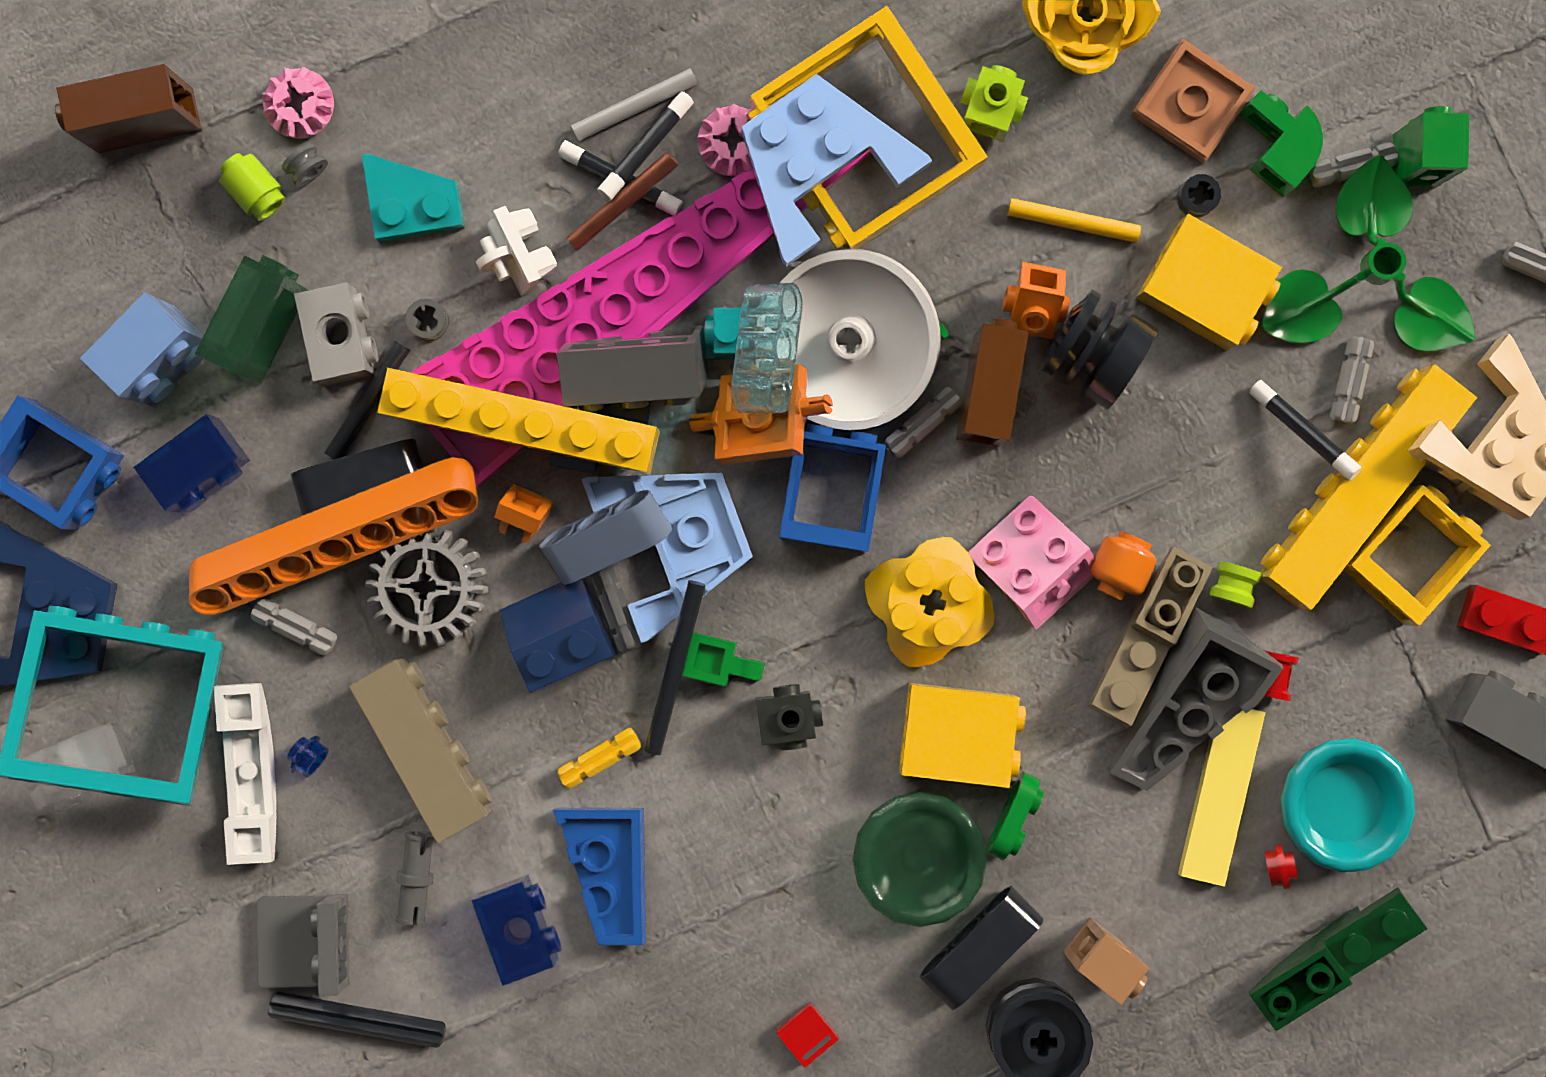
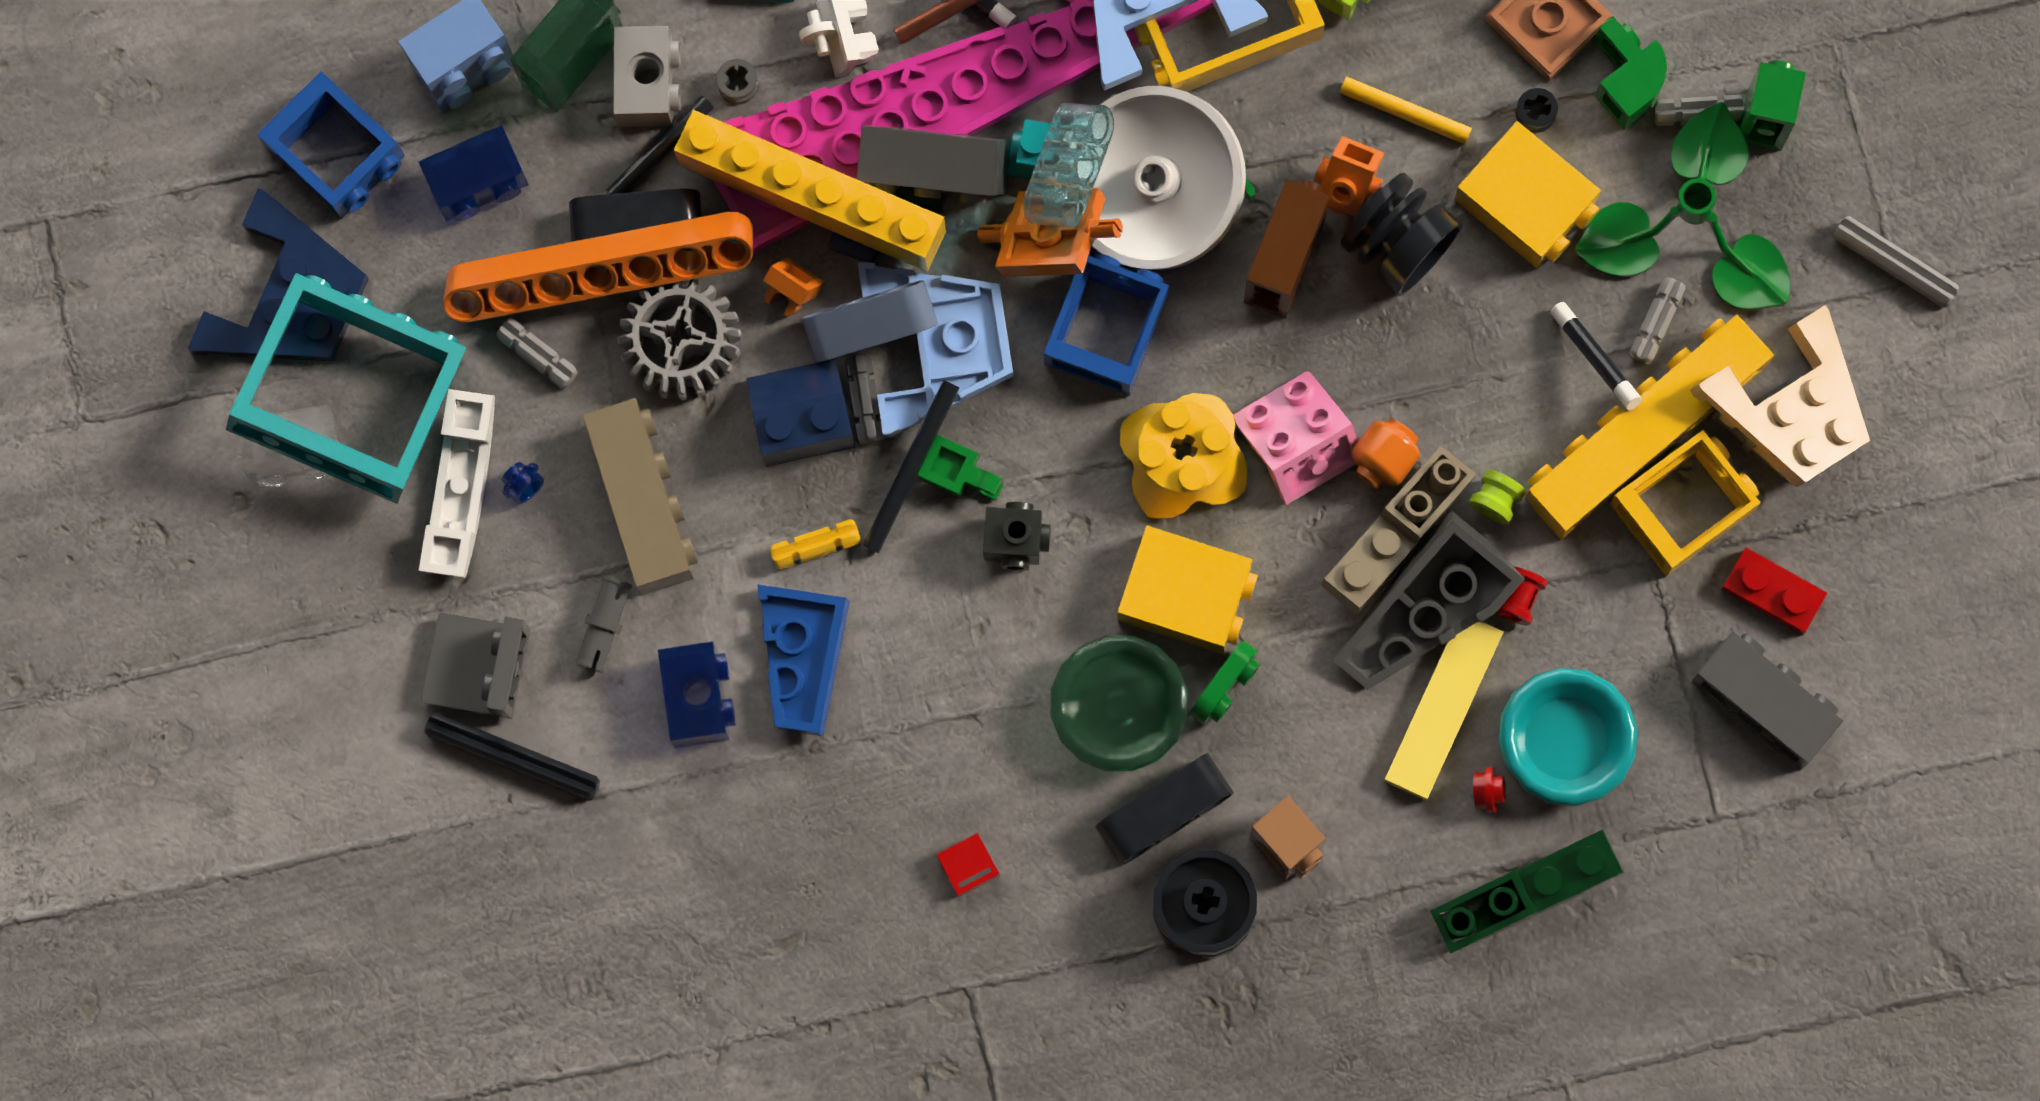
camera: 15 degrees right, 10 degrees down
light grey axle [885,387,962,458] -> none

